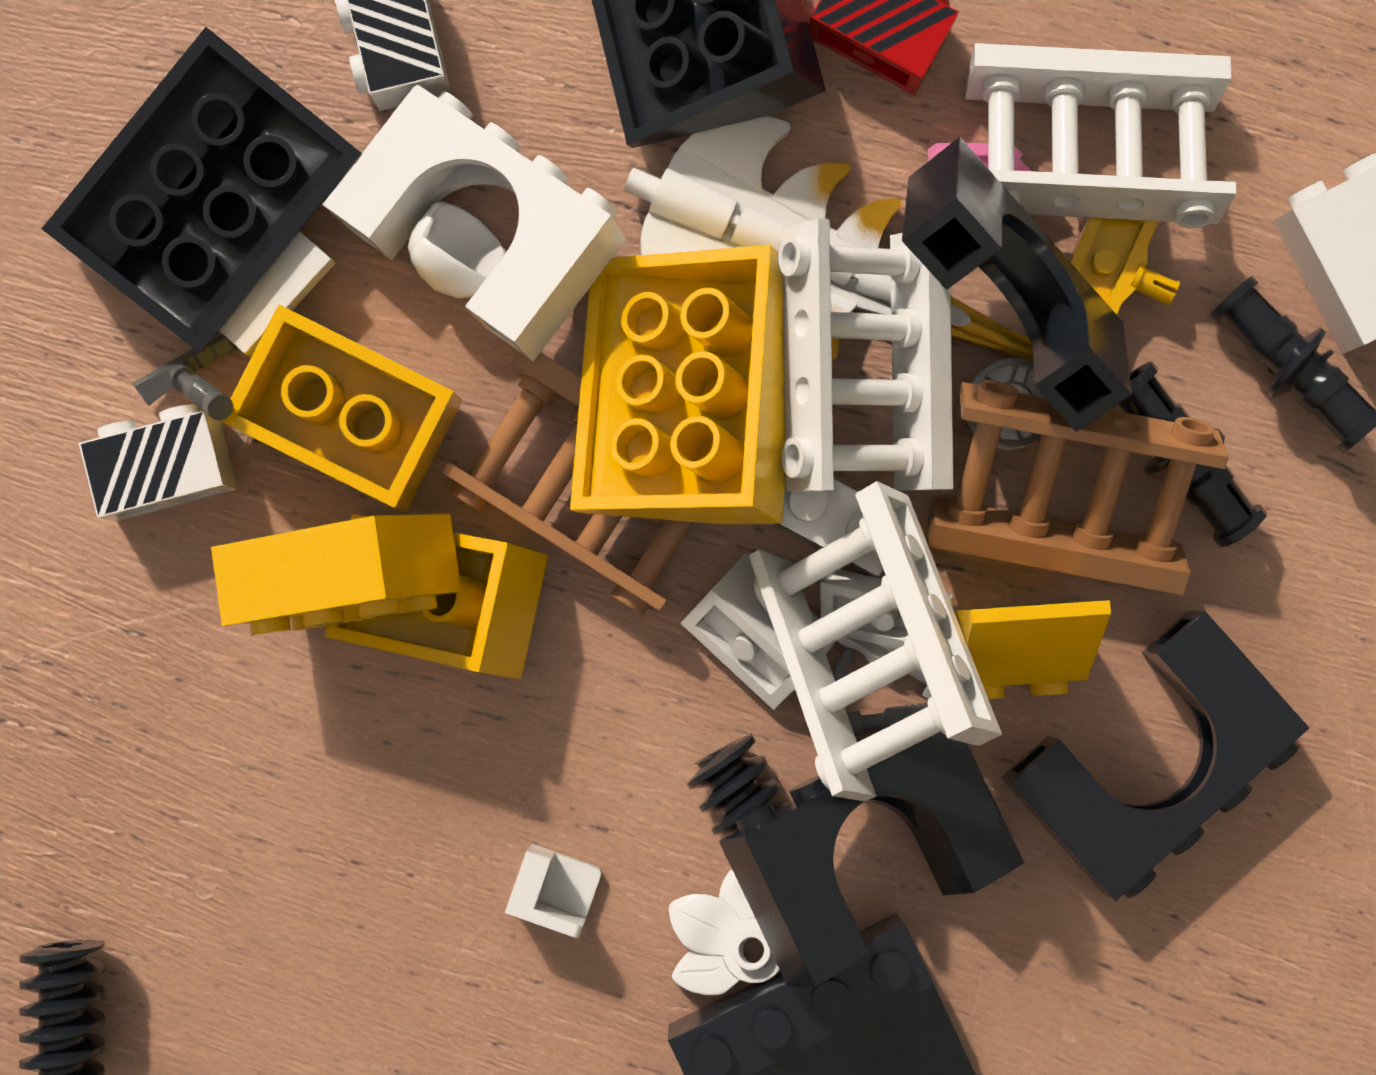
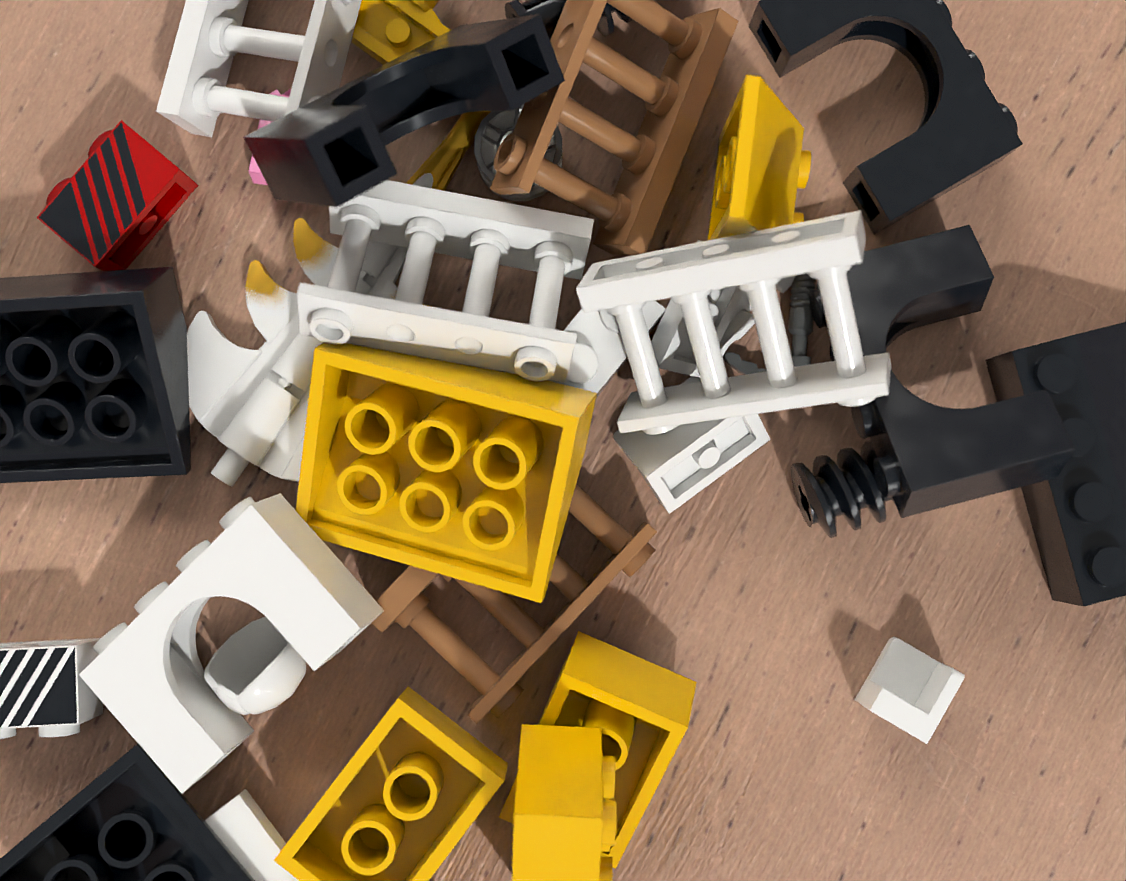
camera: 80 degrees left, 0 degrees up
white plate [669,870,780,995] -> none

